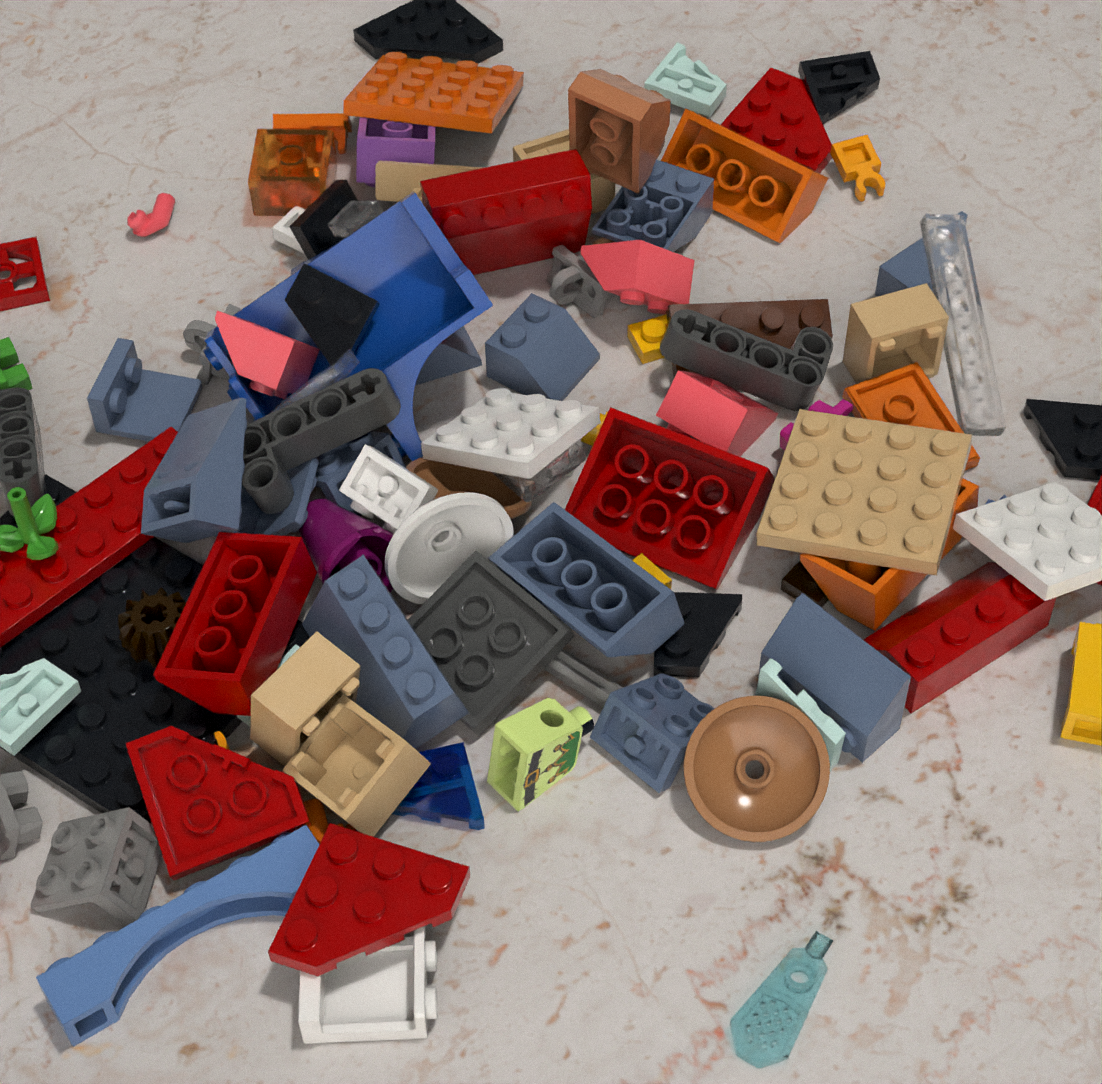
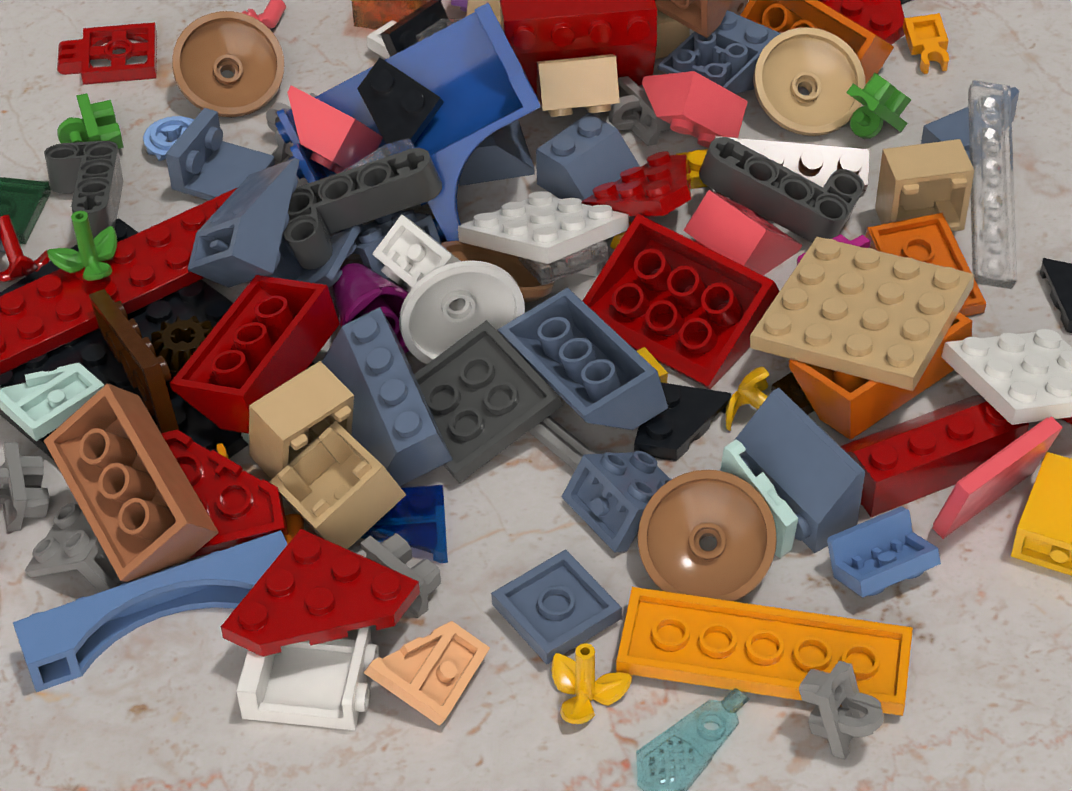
camera: 10 degrees right, 5 degrees down
yellowish green torso [487,698,594,812] -> none
none -> nougat slope [43,383,219,582]
none -> reddish brown wing [89,289,179,433]
none -> light blue gear [143,116,194,161]
none -> medium nougat dish [172,11,284,117]
none -> light grey hips [360,533,441,618]
none -> light nougat wing [364,621,490,726]
none -> sand blue plate [491,549,622,664]
none -> tan slope [537,54,620,117]
none -> yellow plant [551,643,632,724]
none -> red plate [582,151,692,216]
none -> light orange plate [616,587,913,716]
none -> yellow plant [725,366,769,431]
none -> tan dish [753,27,866,136]
none -> light grey hips [799,661,884,759]
none -> medium blue bracket [827,506,941,598]
none -> bright green hips [846,73,911,139]
none -> coral tile [932,416,1063,539]

